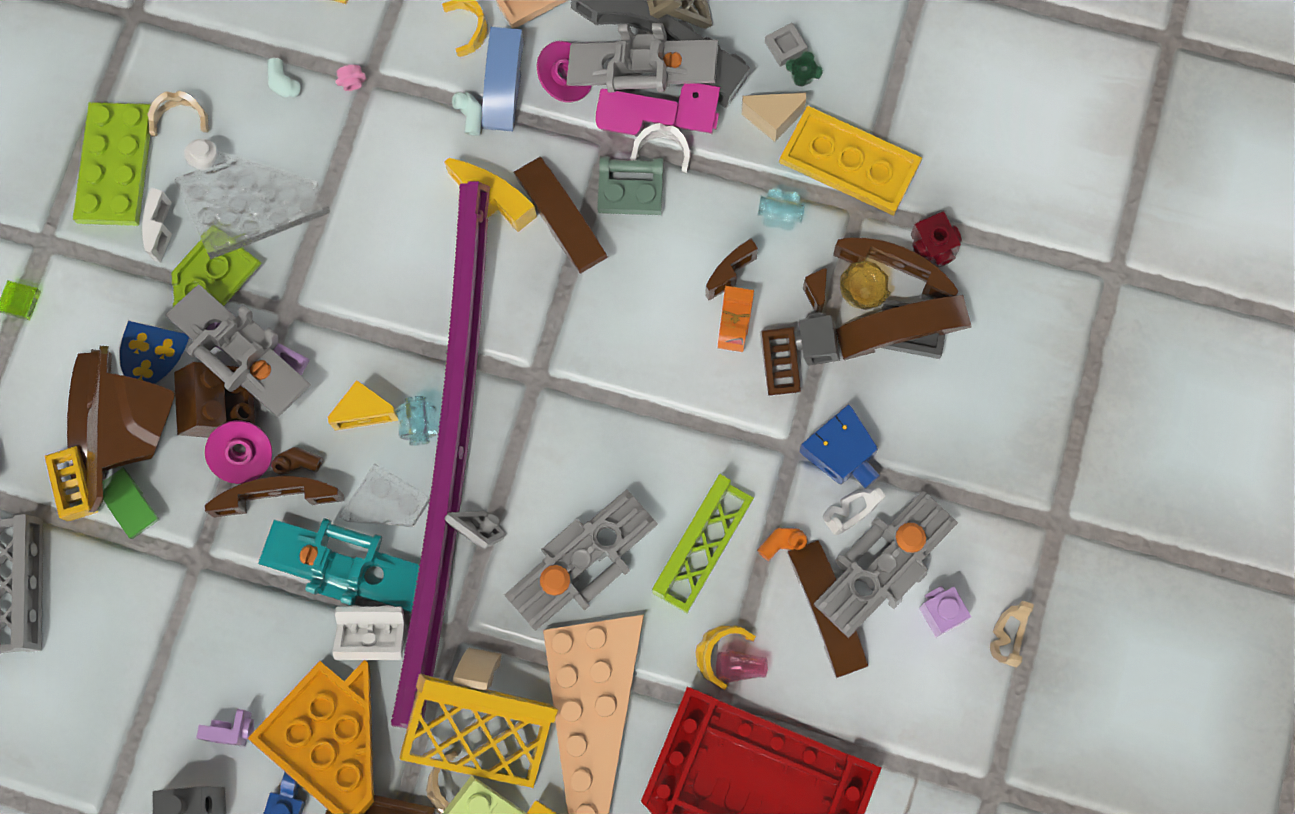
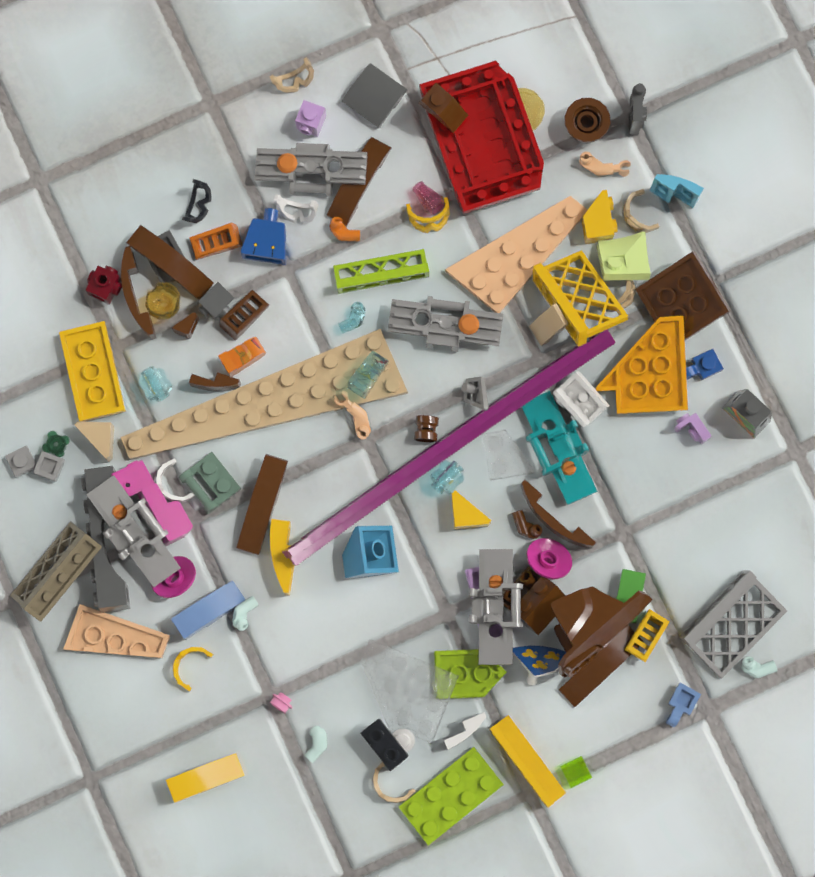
camera: 135 degrees left, 5 degrees up
none -> light grey plate [5,445,36,478]
none -> tan wing [121,329,408,460]
none -> black helmet [182,179,212,223]
none -> orange slope [189,222,243,260]
none -> light nougat arm [334,391,371,439]
none -> clear light blue arm [338,302,366,334]
none -> dark grey slope [342,63,408,128]
none -> dark azure slope [342,525,399,578]
none -> clear light blue leg [347,350,389,399]
none -> black bracket [360,719,409,771]
none -> reddish brown wheel [414,415,439,443]
none -> reddish brown slope [418,83,468,133]
none -> yellow fence [489,715,566,808]

